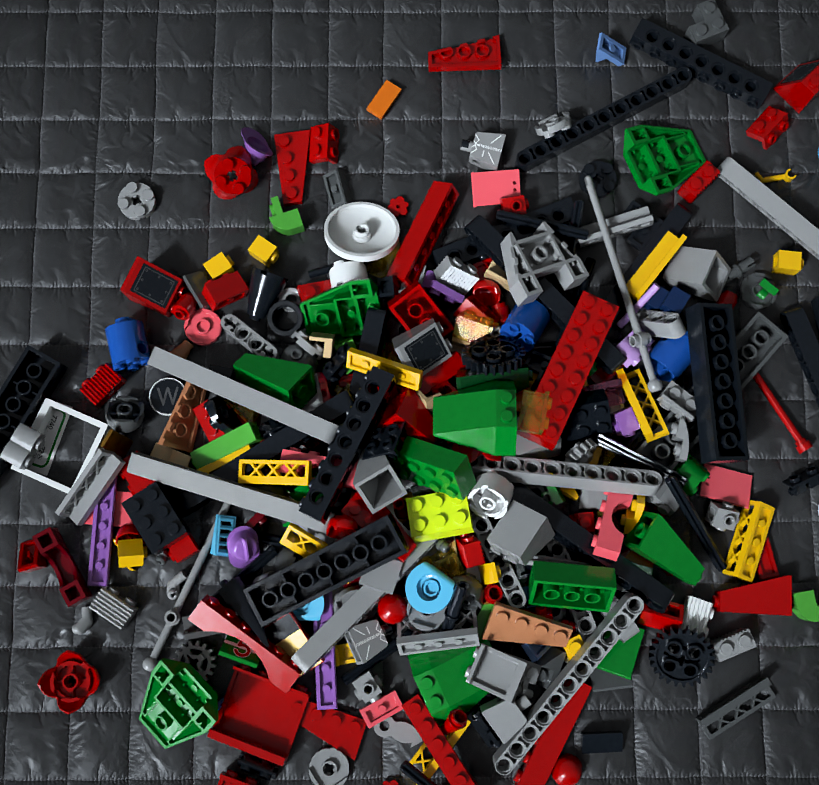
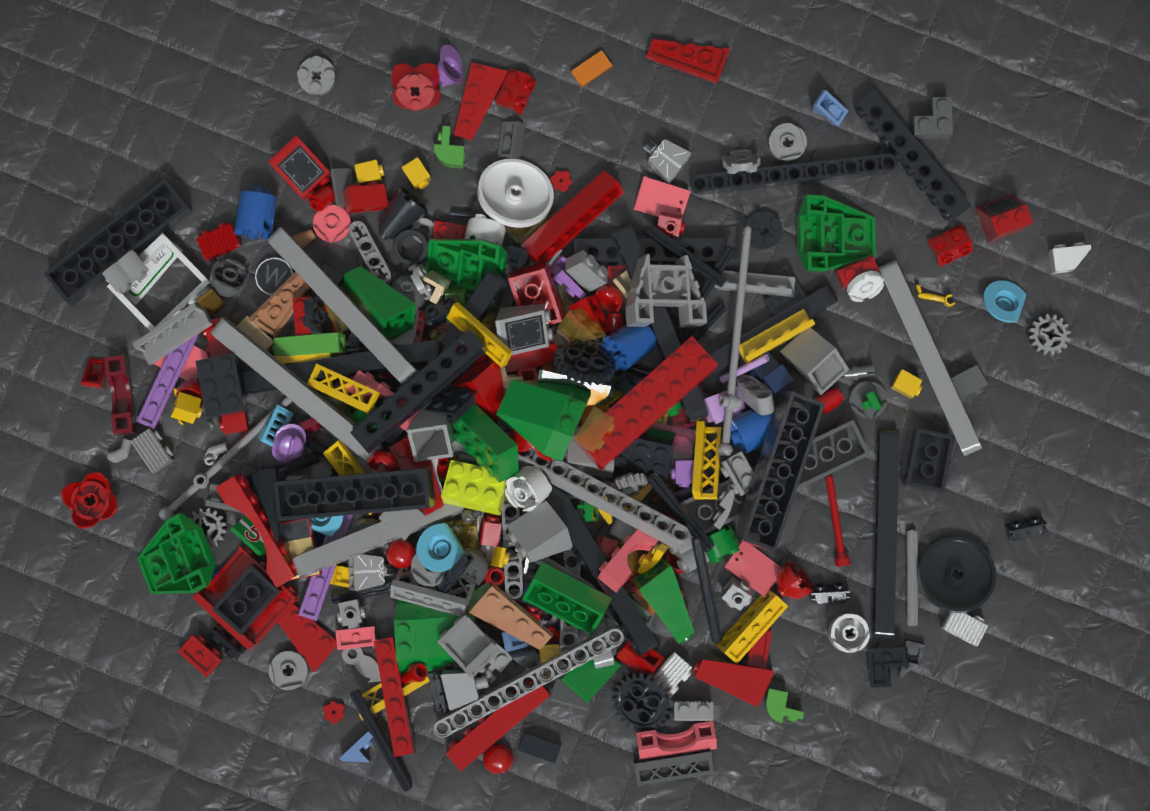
camera: 20 degrees right, 5 degrees up
none -> black brick [212,564,283,635]
none -> coral arch [636,721,717,761]
none -> light grey plate [768,123,807,162]
none -> red cylinder [776,561,814,600]
none -> white tile [847,271,884,302]

